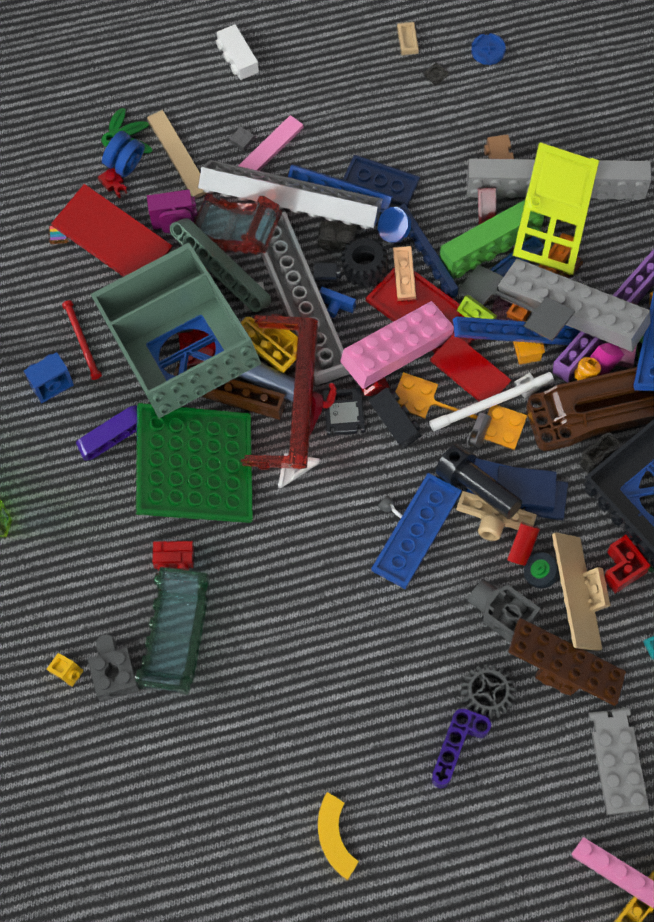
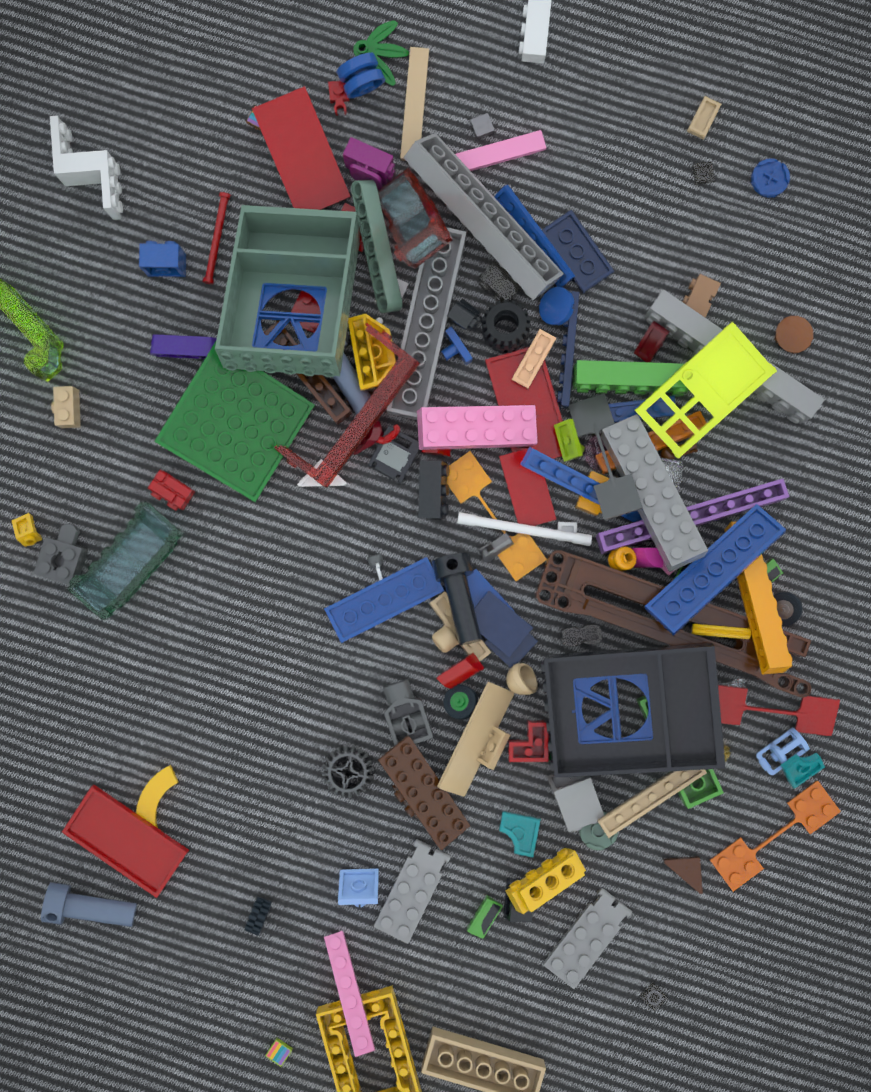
camera: 30 degrees right, 20 degrees up
dark purple beam [432,708,491,789] -> none
none -> tan brick [51,386,81,428]
none -> red tile [62,785,189,898]
none -> black bush [244,896,272,936]
none -> light blue tile [338,869,379,907]
none -> tan hat [506,663,538,695]
none -> dark orange dish [774,316,813,354]

